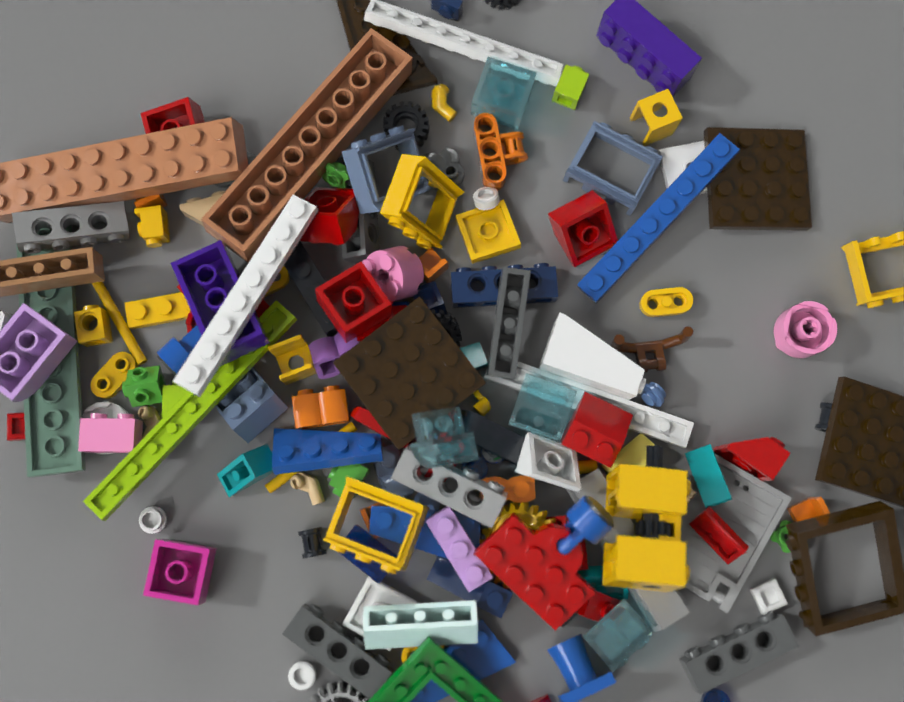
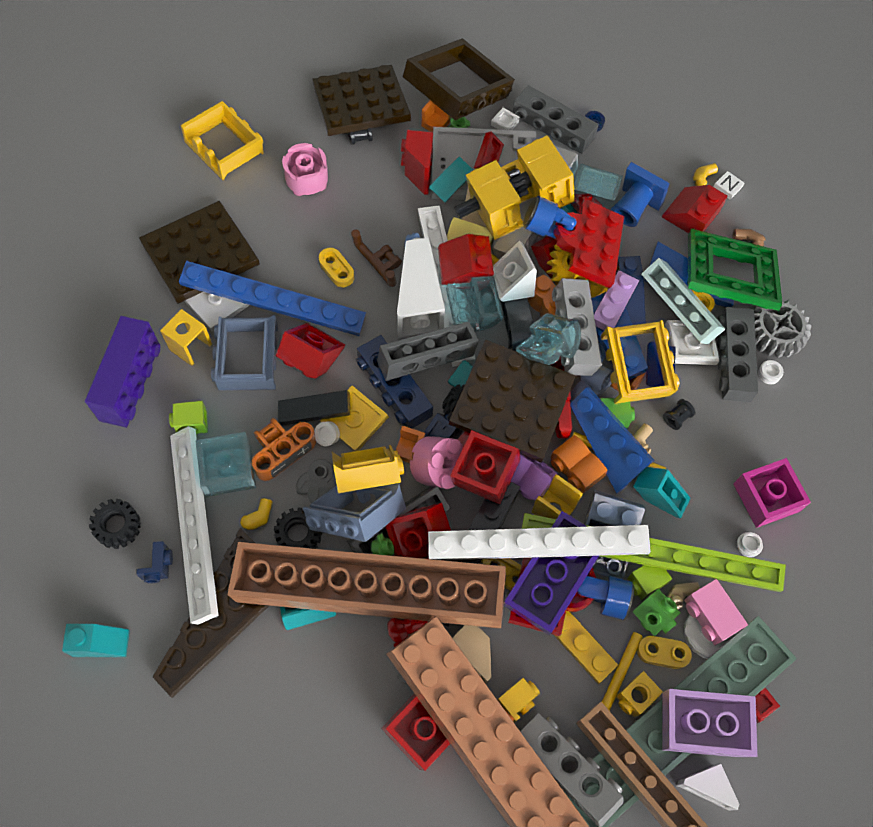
camera: 120 degrees left, 15 degrees down
none -> black tile [278,390,350,426]

